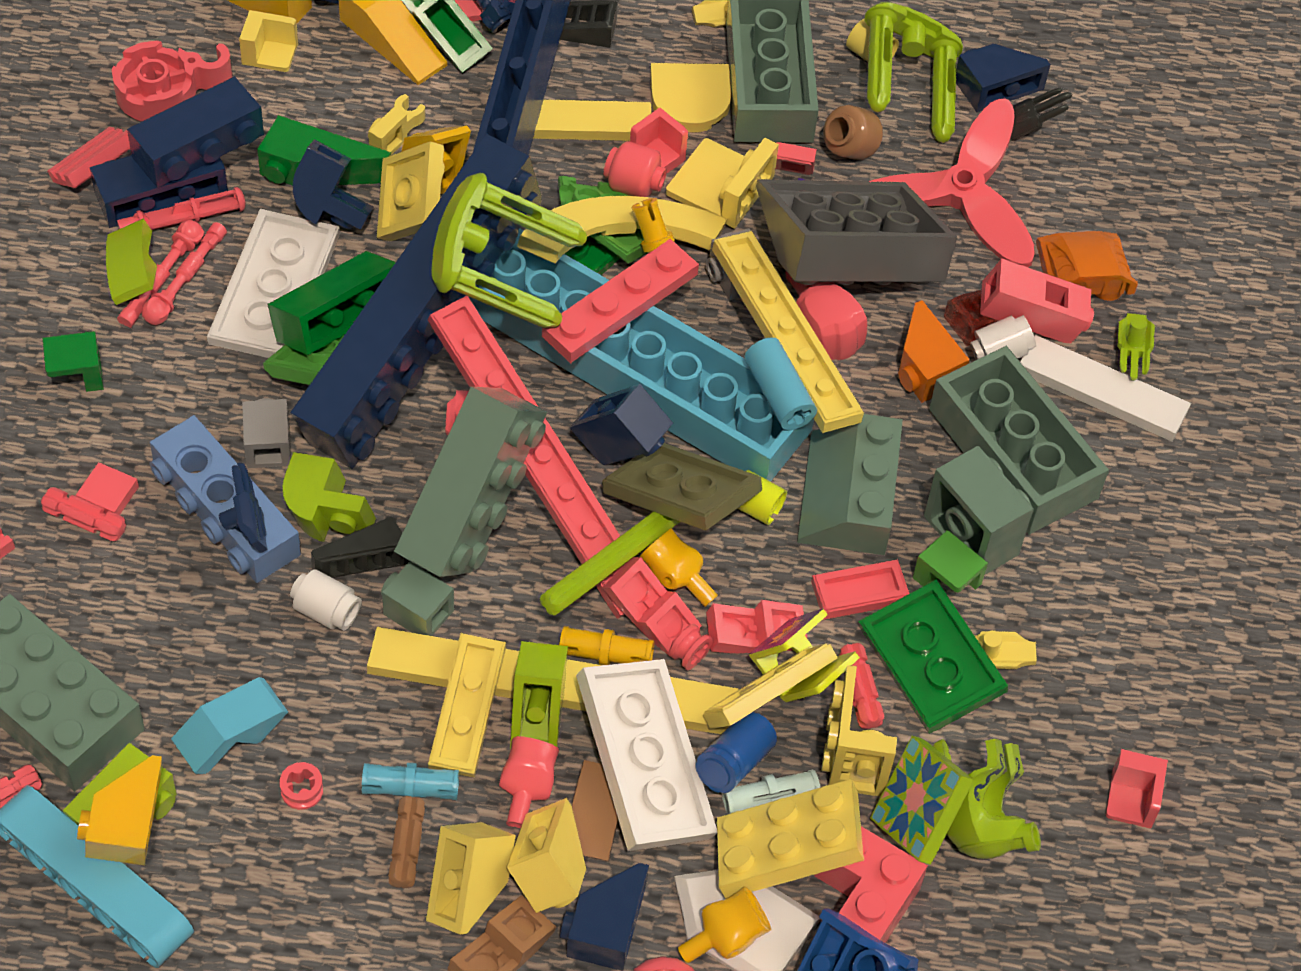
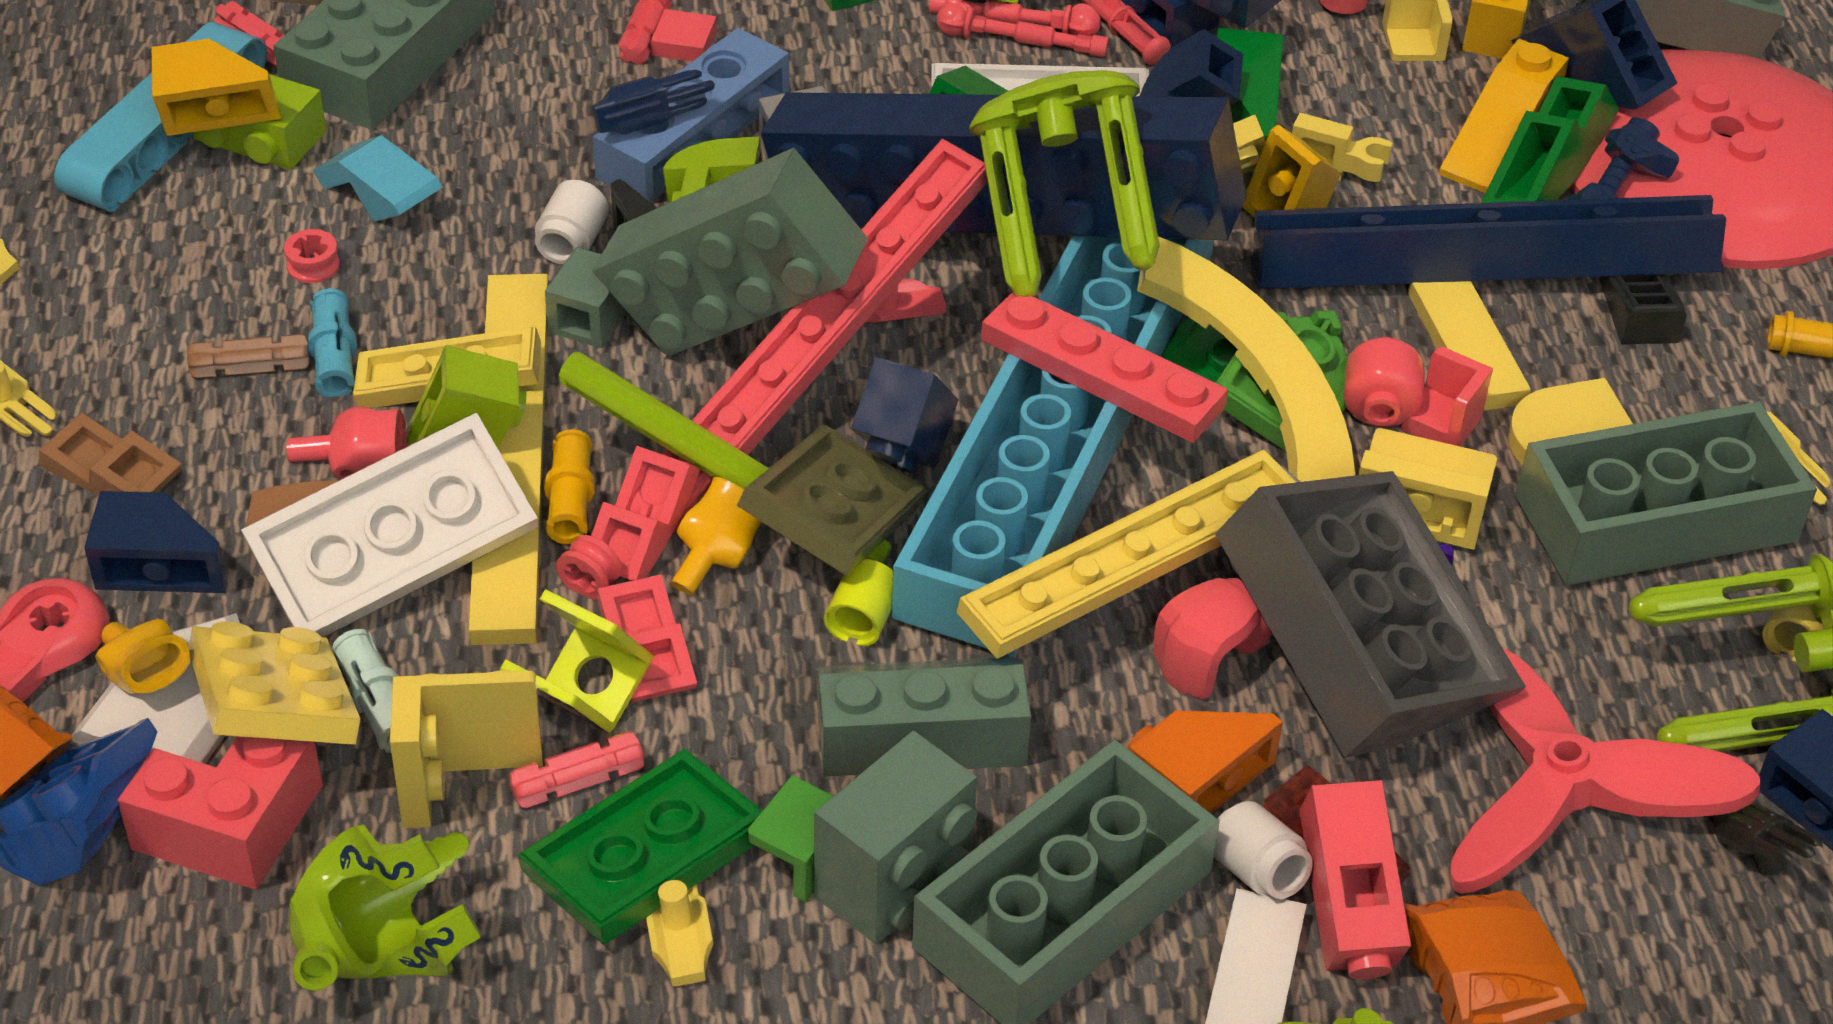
camera: 80 degrees right, 10 degrees down
light yellow slope [426,822,516,935] -> none
light yellow slope [507,798,586,913] -> none
yellow pin [631,198,675,253] -> none
blue piece [696,712,777,793] -> none
light yellow tile [703,643,838,729] -> none
medium azure piece [745,338,817,430] -> none
coral tile [775,142,817,175] -> none
coral tile [811,559,910,620] -> none
medium nougat head [823,105,883,160] -> none
tile [870,735,974,865] -> none

